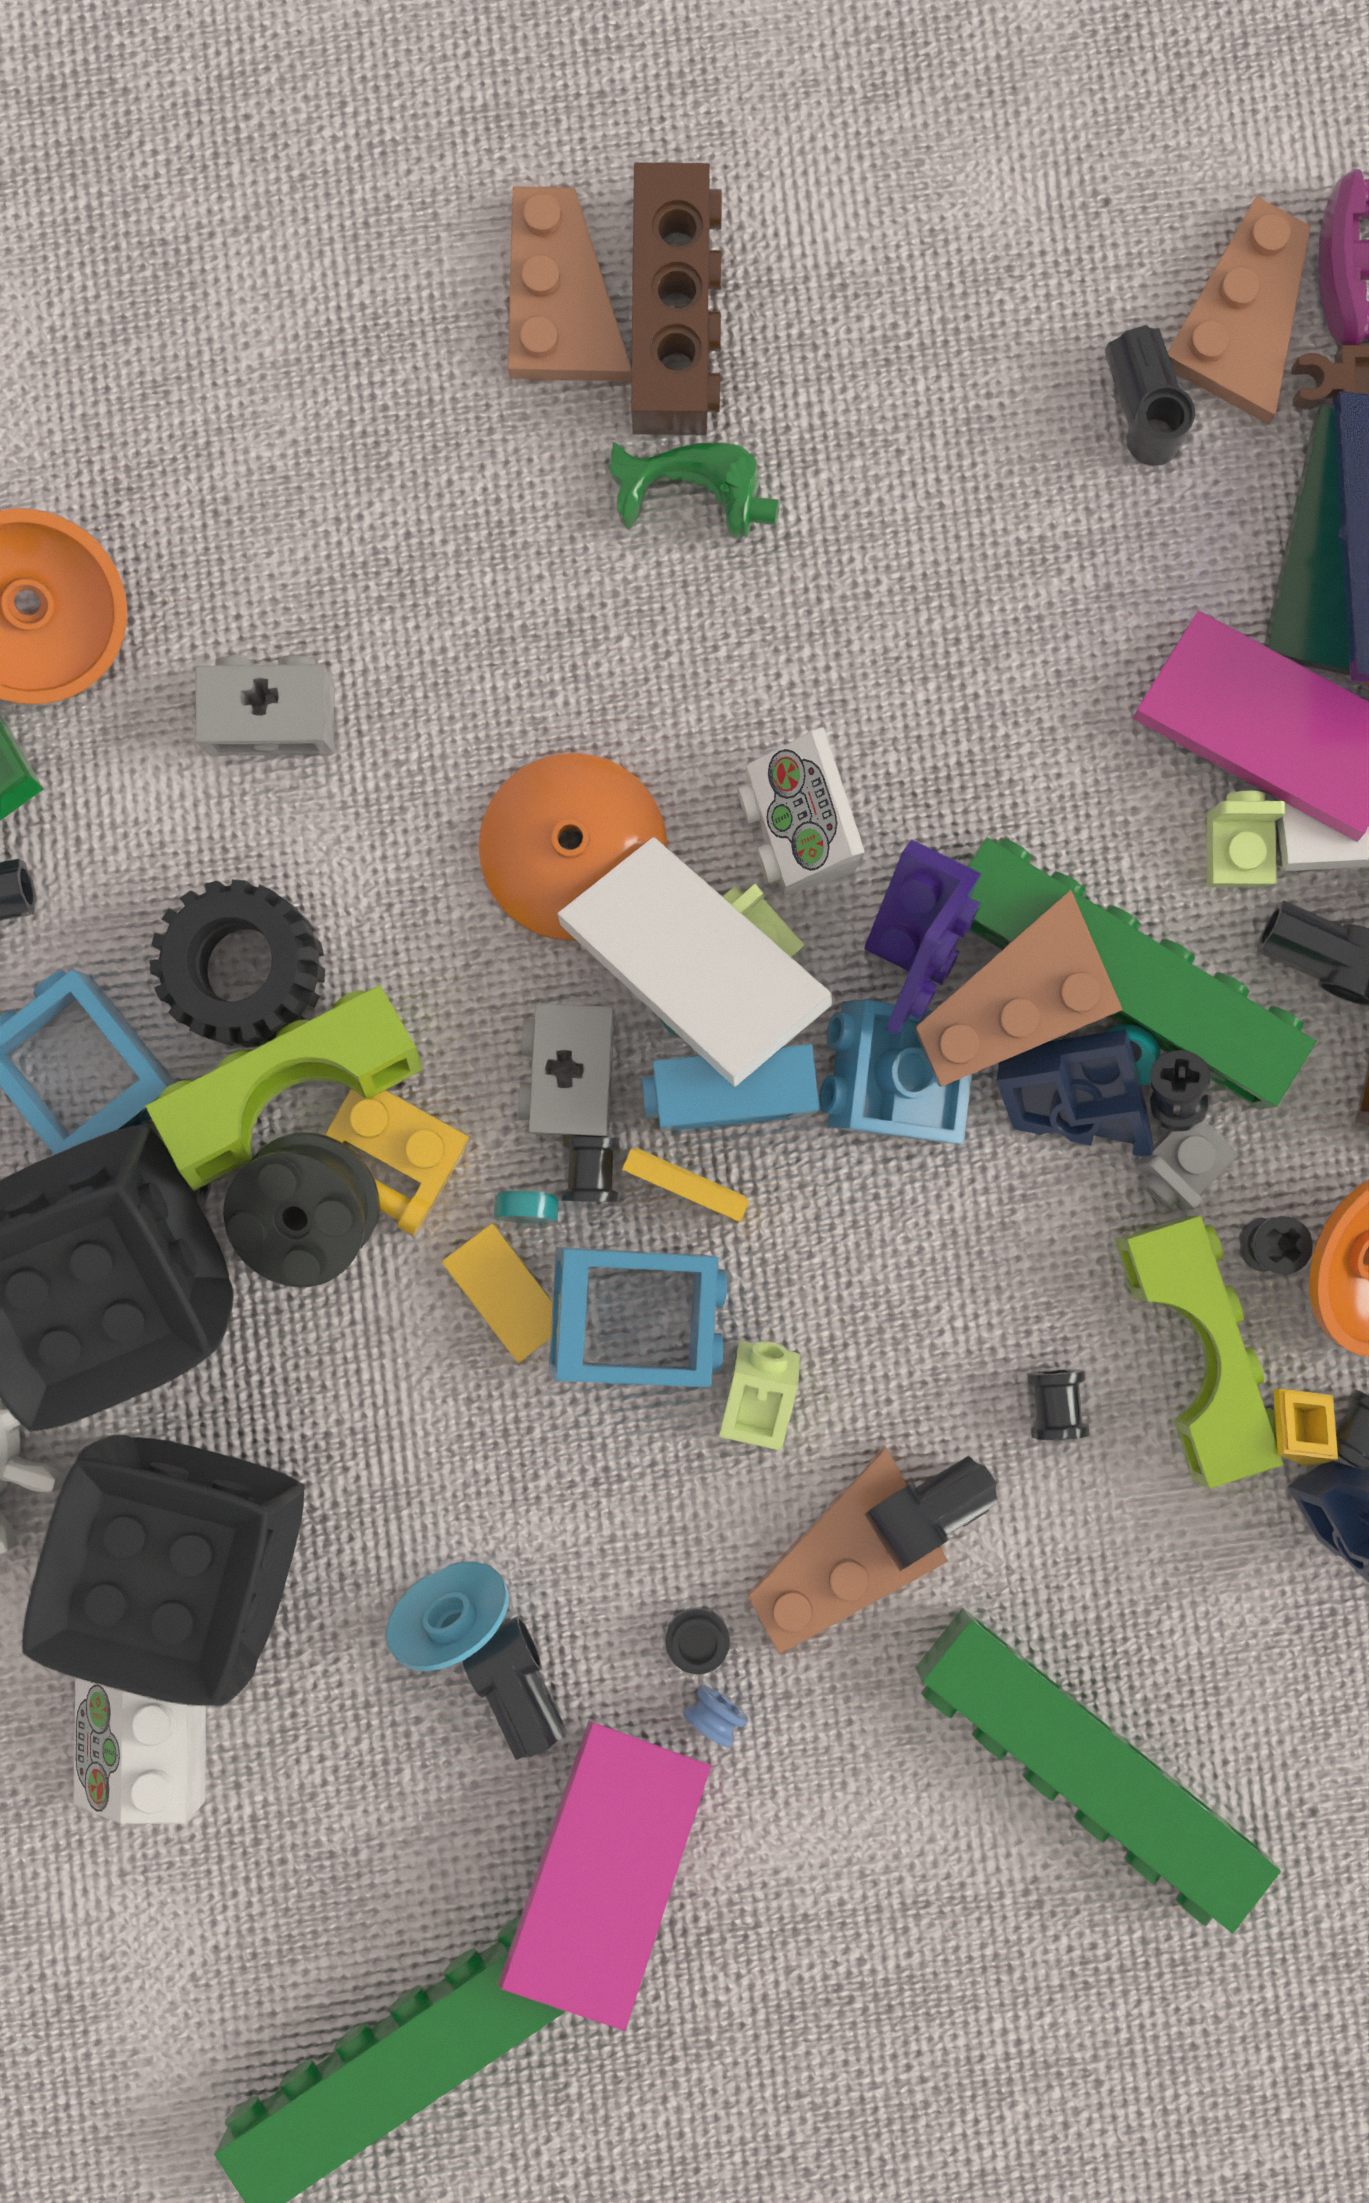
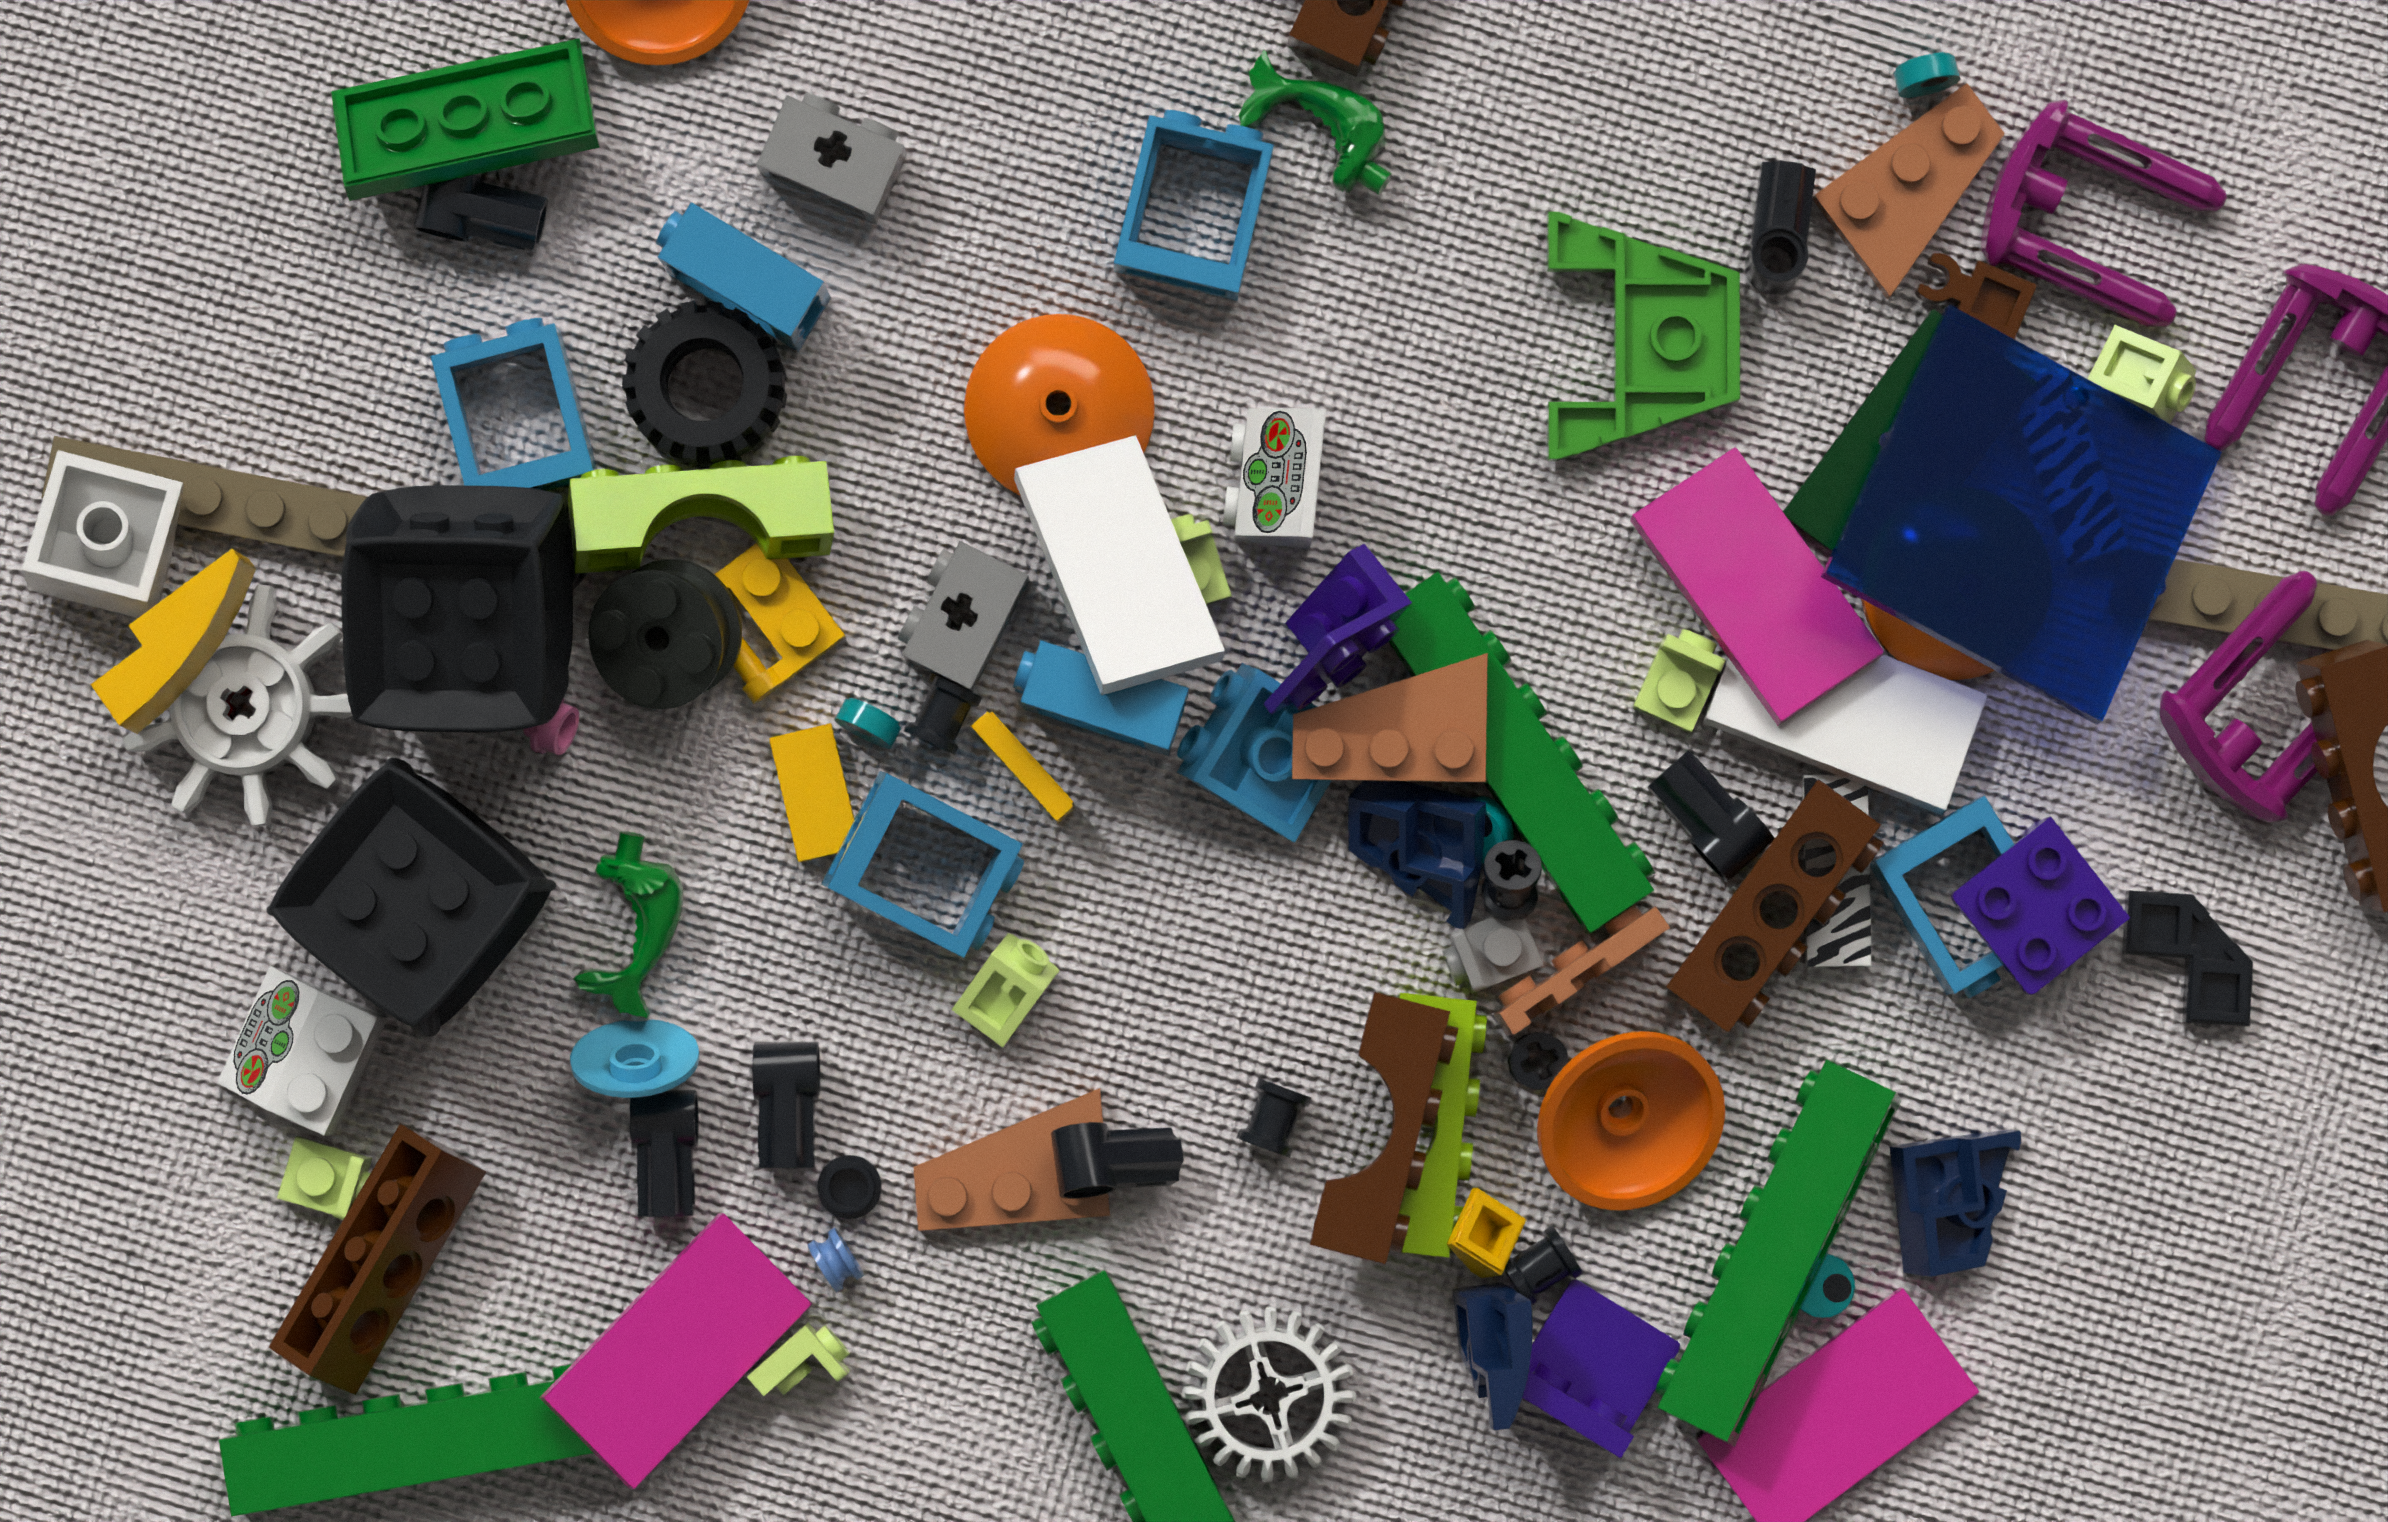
camera: 20 degrees right, 0 degrees up
none -> reddish brown brick [268,1123,486,1395]
none -> yellowish green bracket [277,1136,372,1220]
none -> bright pink plate [524,698,579,755]
none -> green animal [573,831,683,1018]
none -> dark azure window [656,202,831,352]
none -> yellowish green bracket [747,1322,850,1396]
none -> black piece [752,1042,820,1168]
none -> dark azure window [1114,110,1274,301]
none -> white gear [1182,1307,1356,1482]
none -> reddish brown arch [1309,992,1458,1264]
none -> nougat wing [1492,904,1670,1036]
none -> bright green wing [1547,212,1740,461]
none -> teal tile [1893,52,1961,98]

